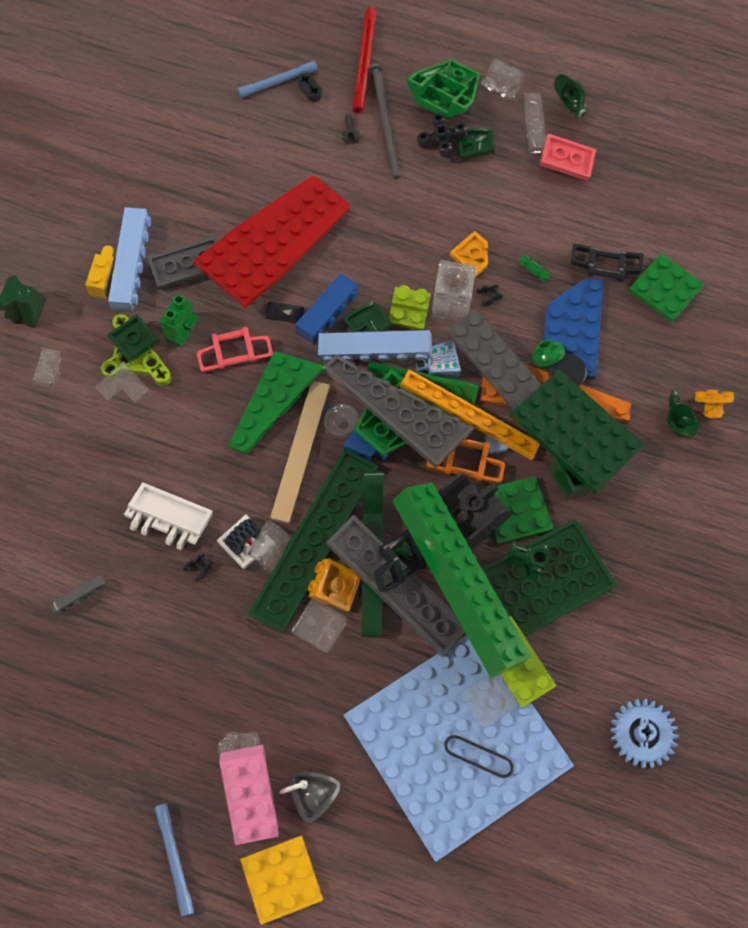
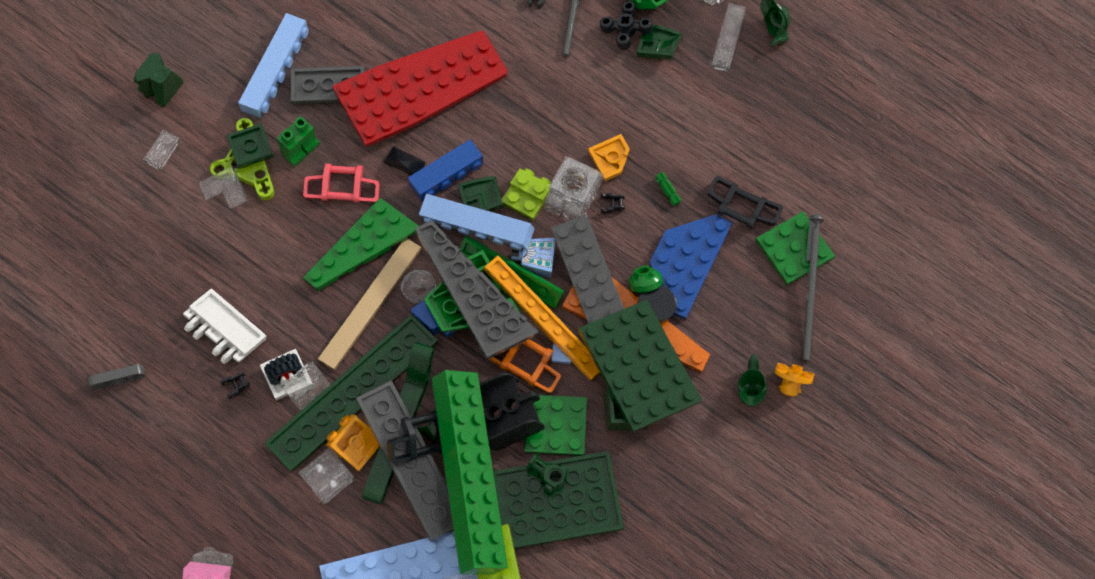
camera: 20 degrees right, 0 degrees up
yellow brick [85,245,116,299] -> none
coral plate [539,133,596,181] -> none
none -> dark grey bar [802,213,824,361]

